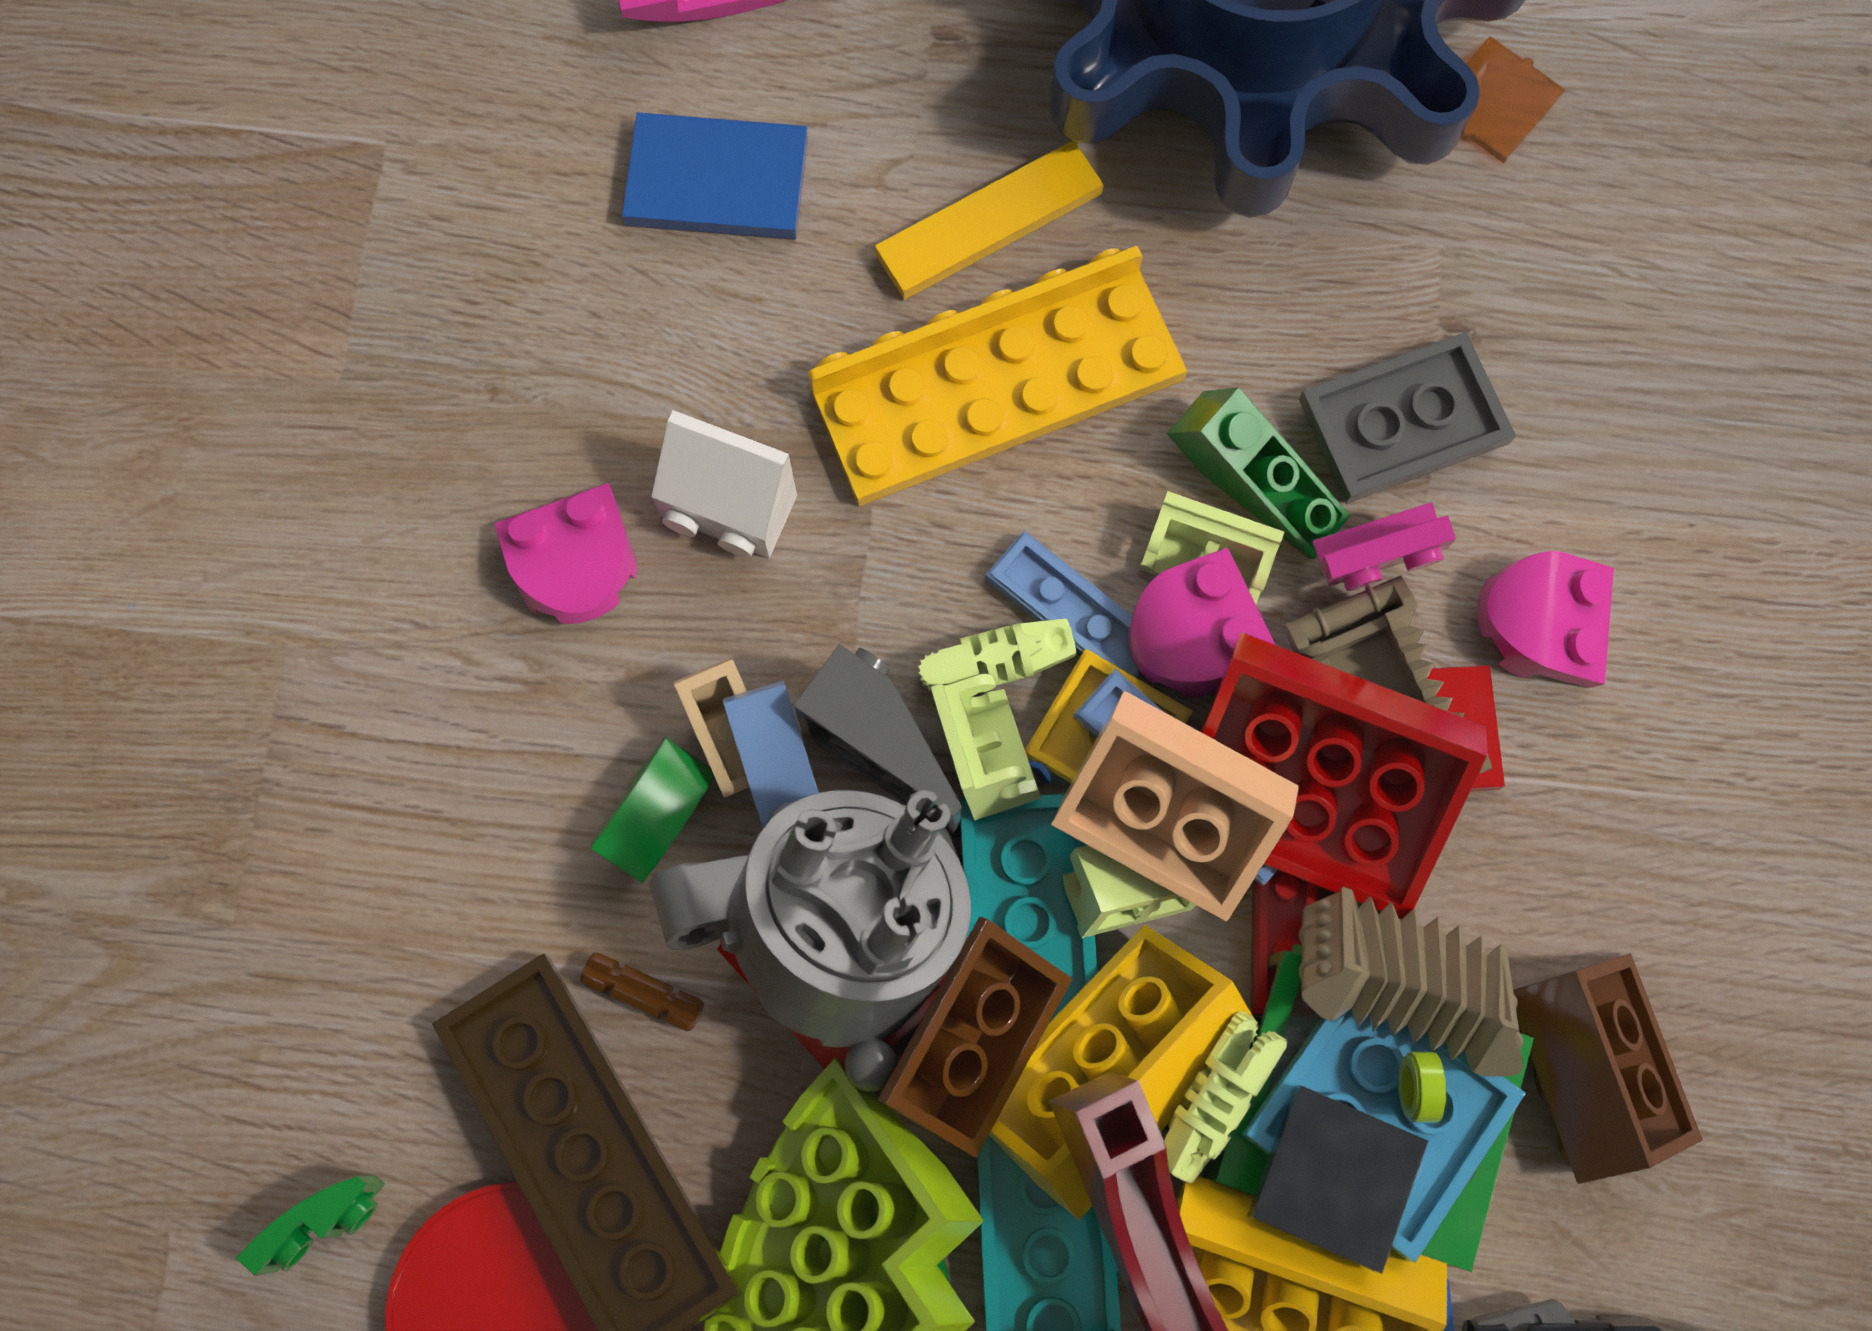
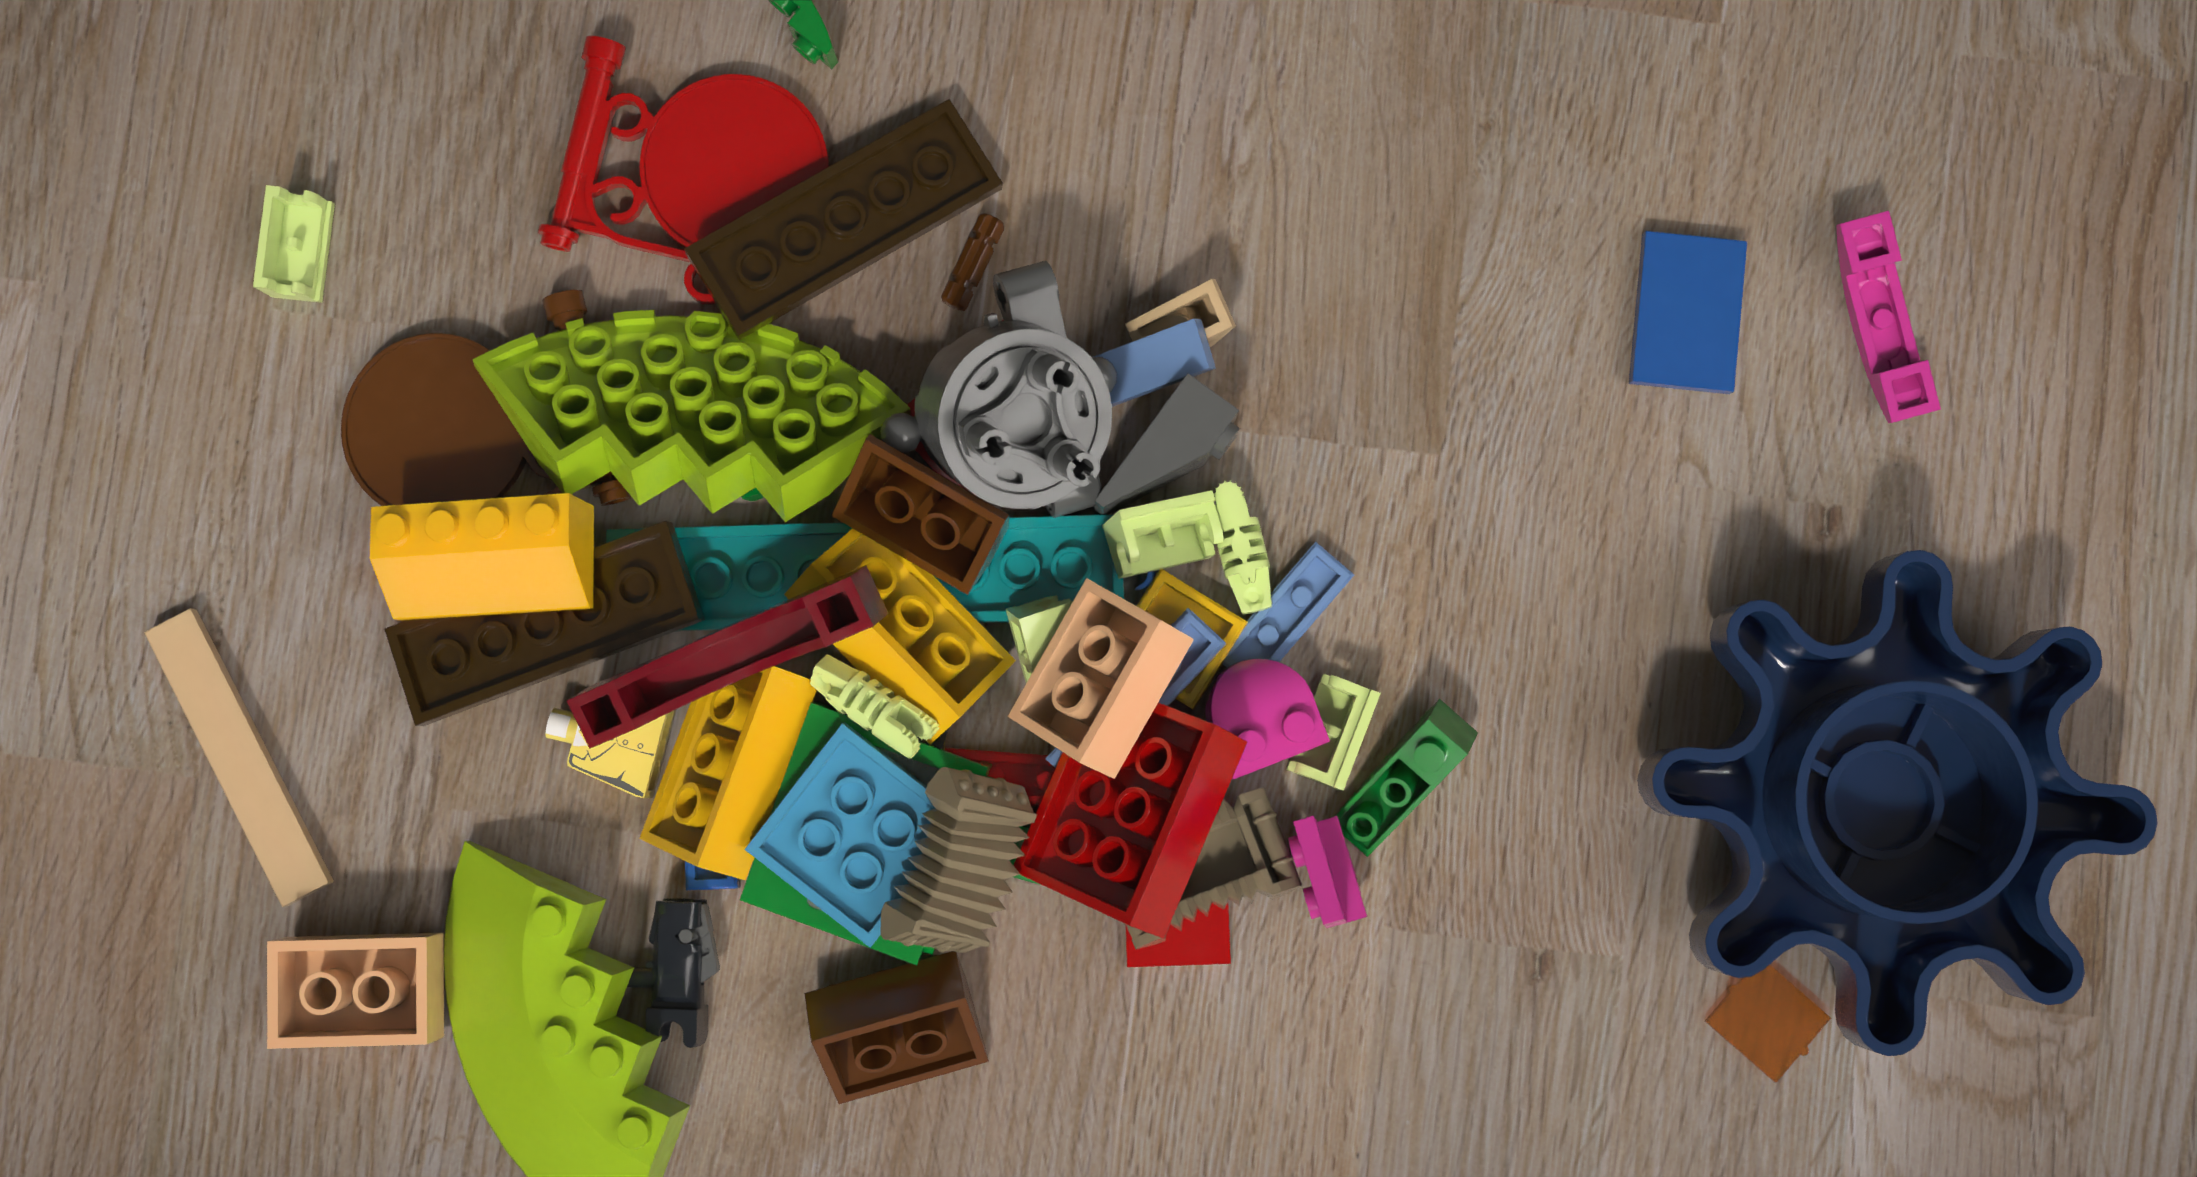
camera: 90 degrees right, 10 degrees up
dark pink slope [494,483,637,624] -> none
green slope [591,736,715,884] -> none
white slope [651,410,797,559] -> none
yellow bracket [808,246,1188,507] -> none
yellow tile [875,141,1104,300] -> none
black tile [1247,1085,1429,1274] -> none
dark grey plate [1299,332,1516,504] -> none
lime tile [1398,1052,1446,1123] -> none
dark pink slope [1478,551,1614,688] -> none

